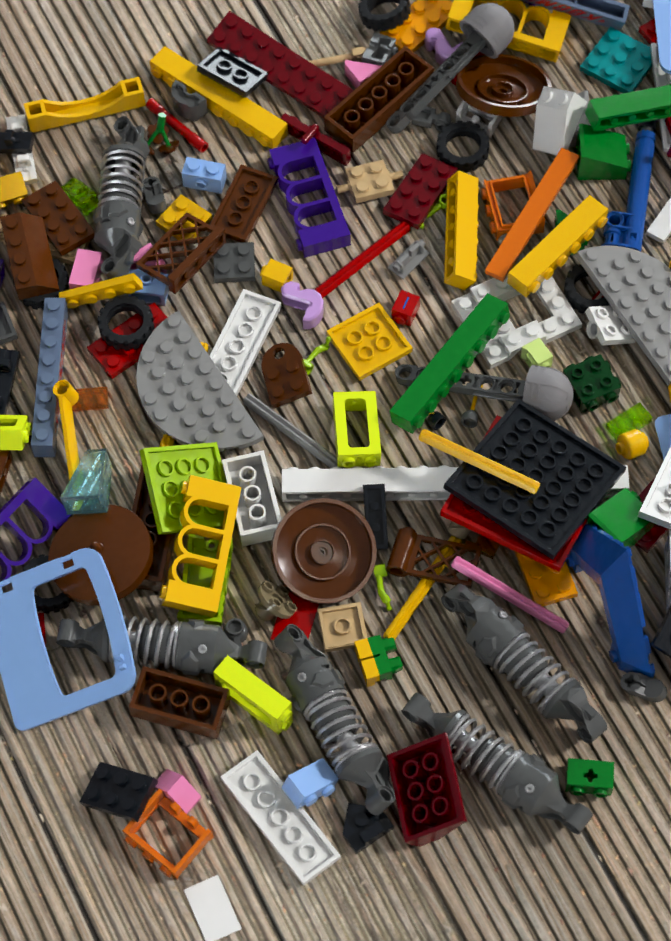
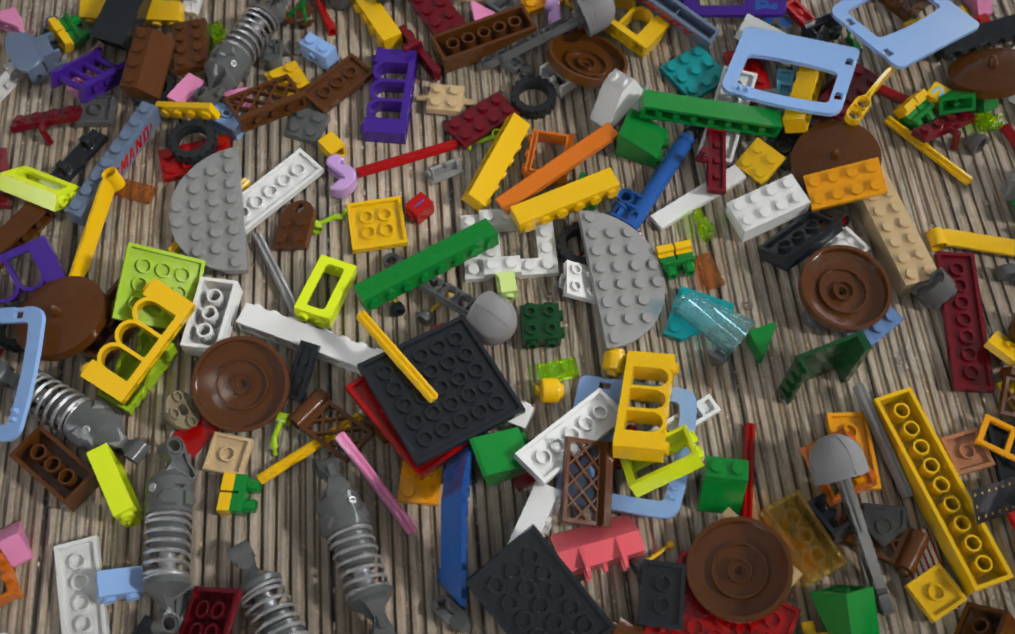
camera: 20 degrees right, 0 degrees up
clear light blue slope [61,449,112,515] -> none
dark grey piece [224,618,248,647] -> none

